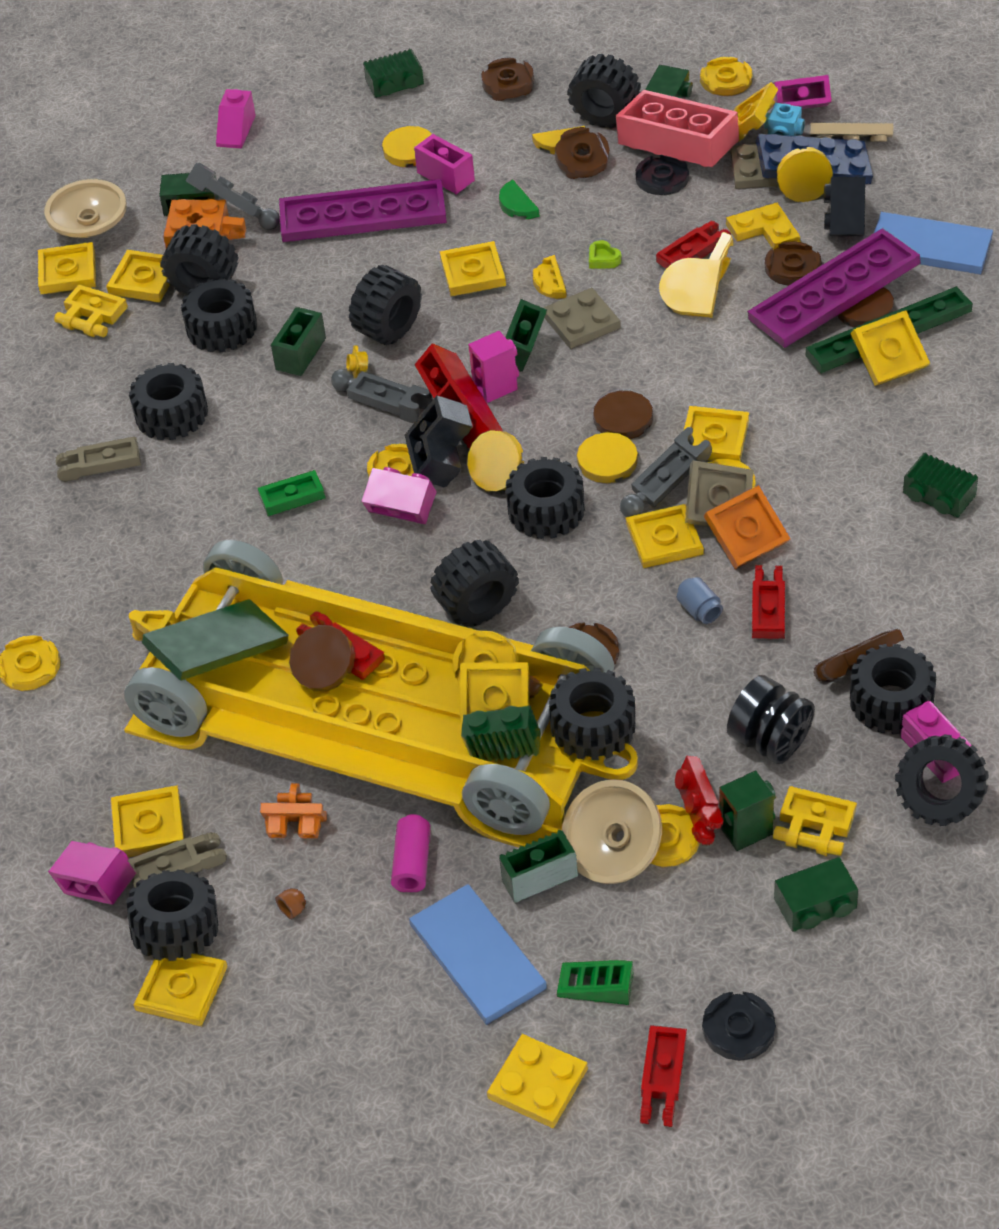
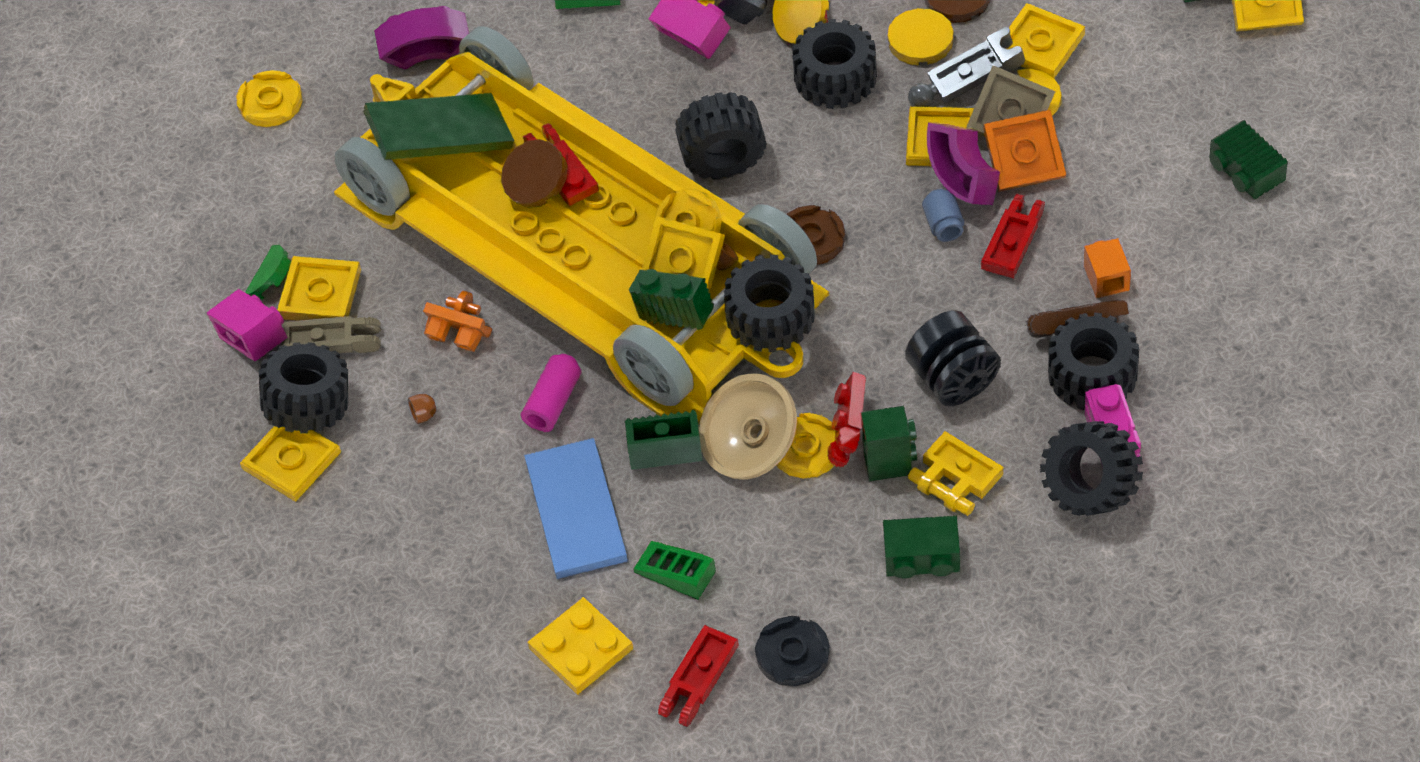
camera: 20 degrees right, 5 degrees up
none -> green tile [245,245,291,300]
none -> magenta brick [374,6,469,70]
none -> magenta brick [927,122,1000,205]
none -> orange brick [1084,238,1131,298]

